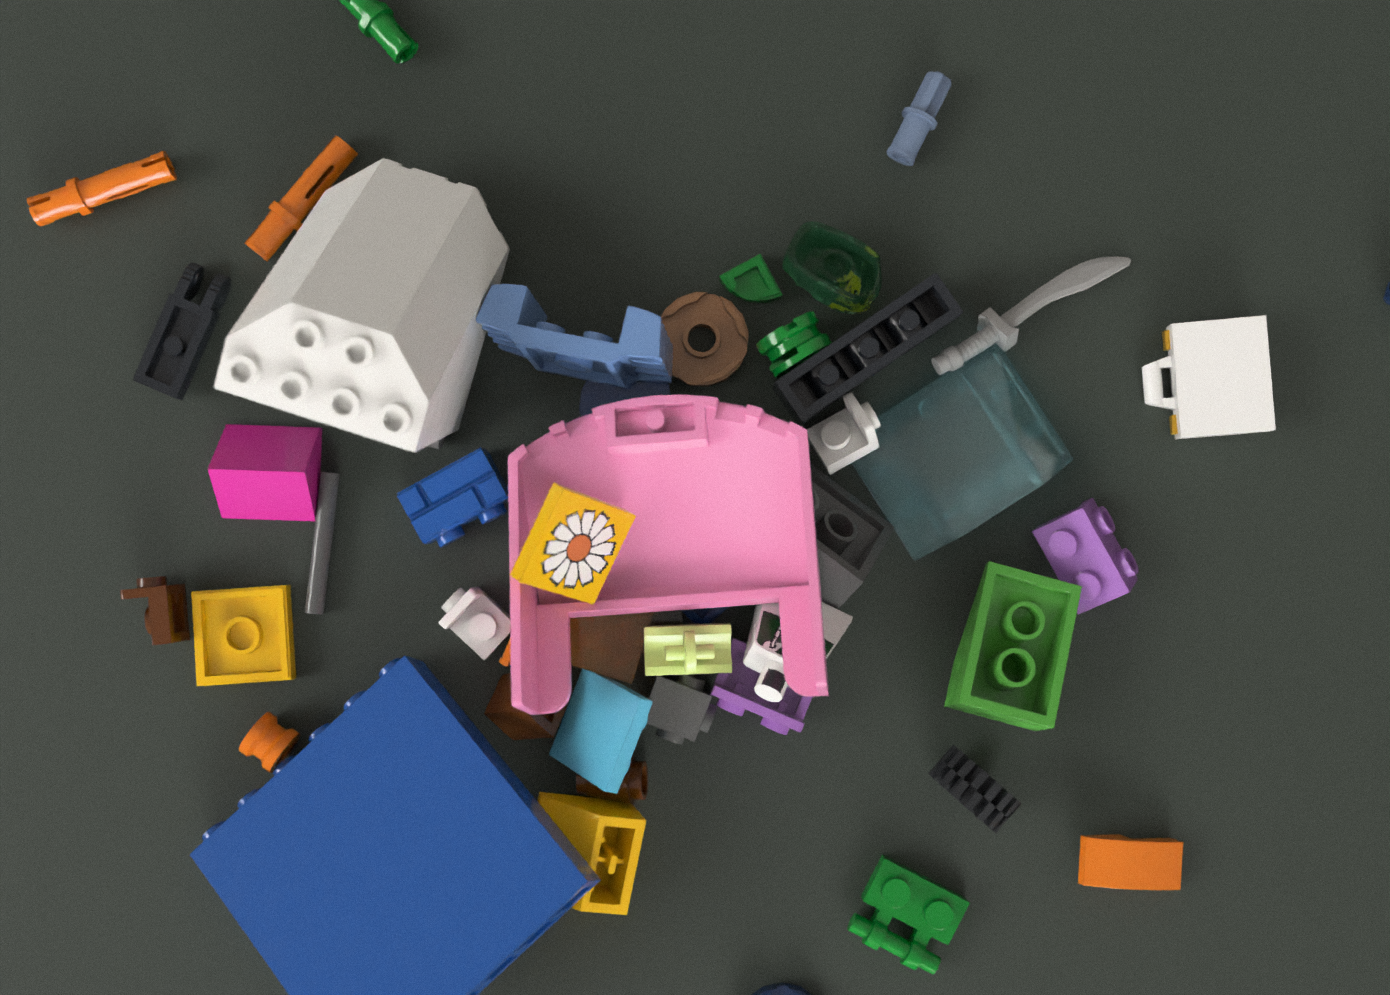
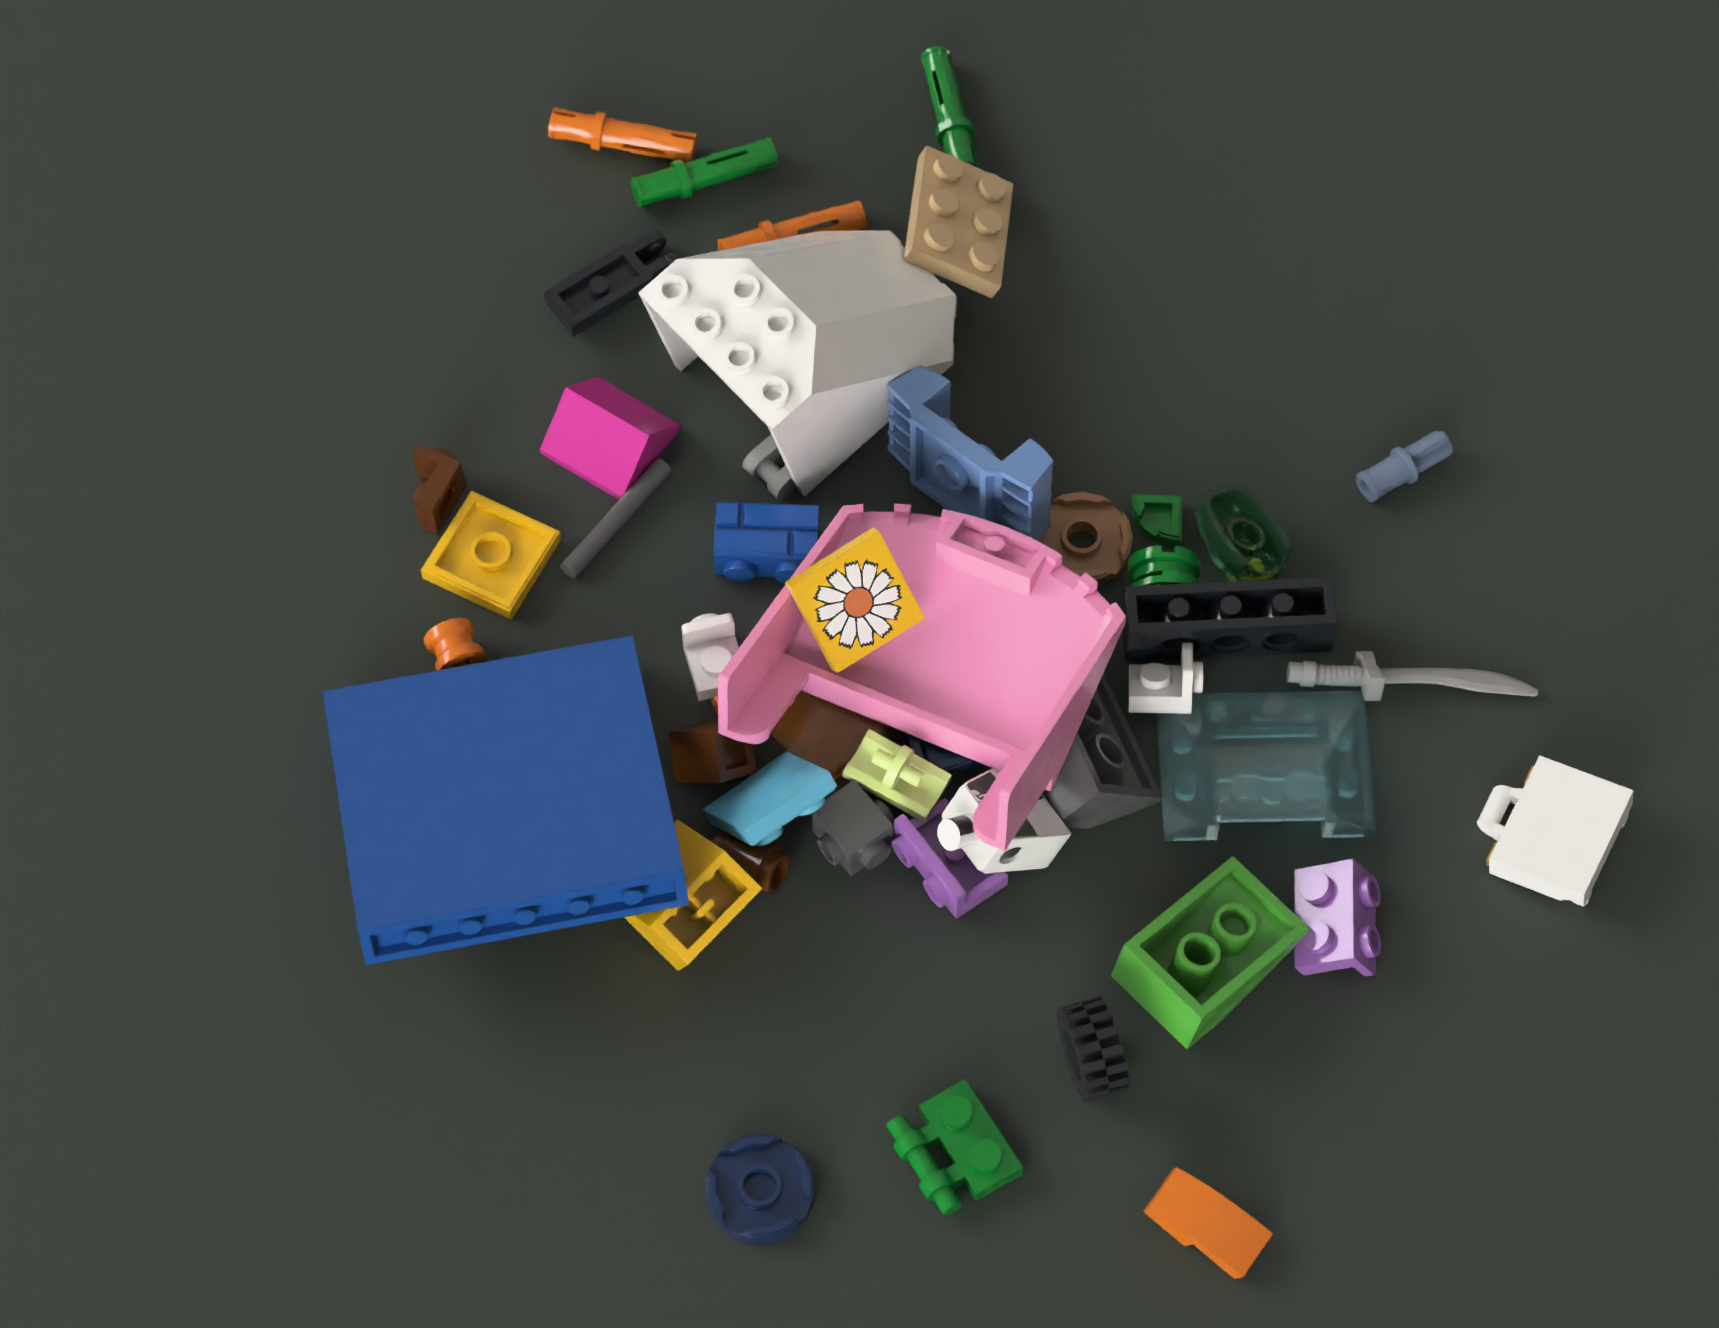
camera: 30 degrees right, 25 degrees down
none -> green pin [631,136,778,208]
none -> tan plate [903,145,1013,299]

